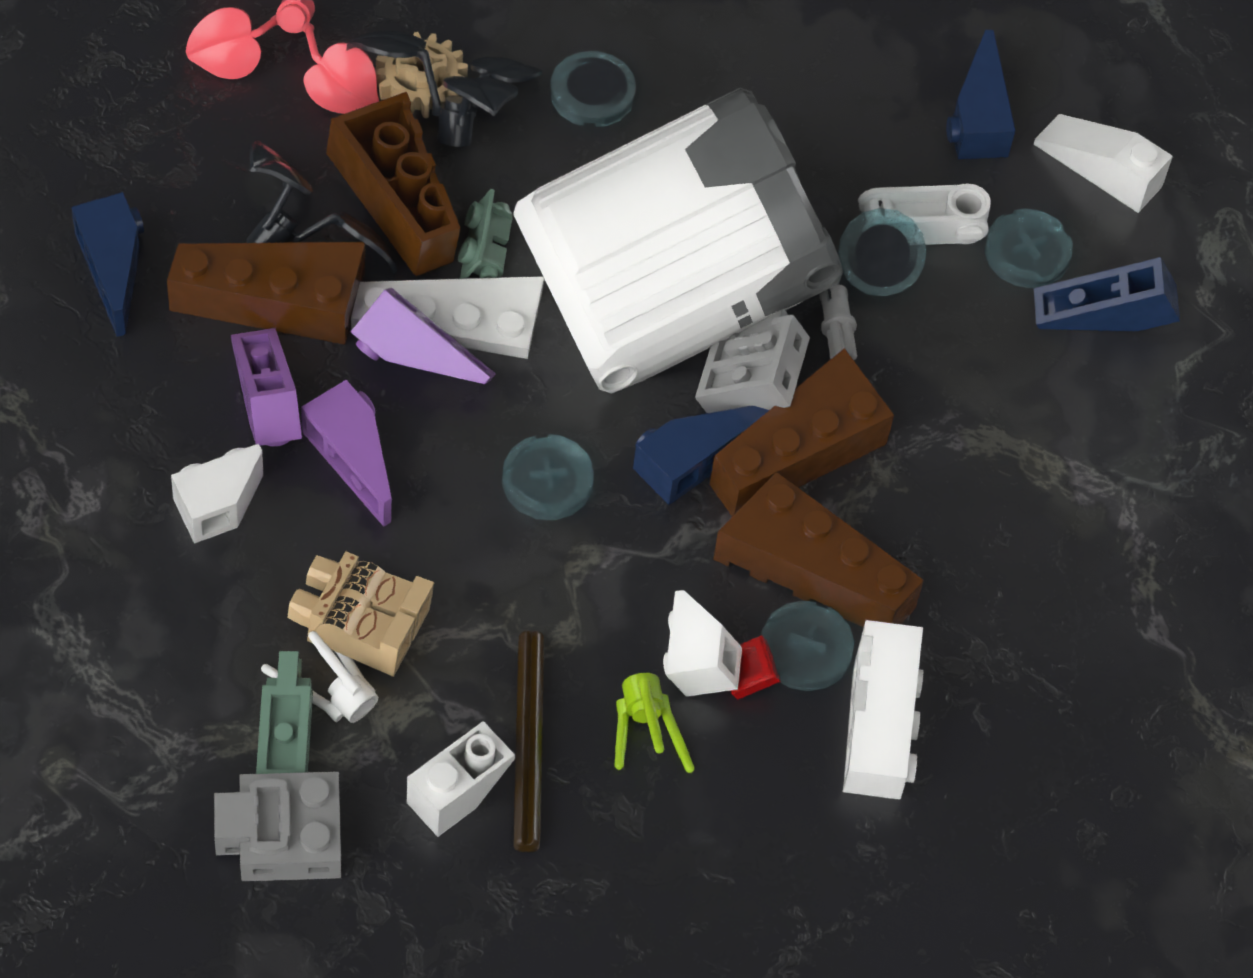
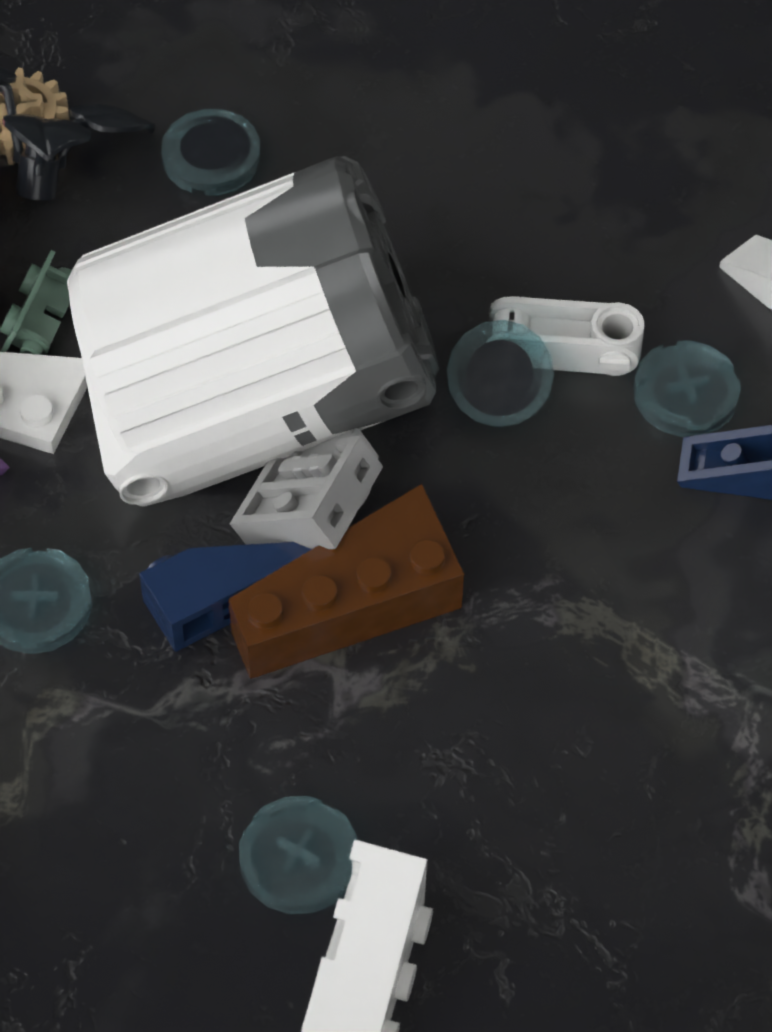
camera: 15 degrees right, 0 degrees up
lime plant [614,673,694,773] -> none
white slope [663,590,742,697] -> none
reddish brown wedge [713,472,924,627] -> none
red tile [731,635,781,700] -> none
light grey axle [819,284,857,360] -> none
dark blue slope [946,30,1015,160] -> none

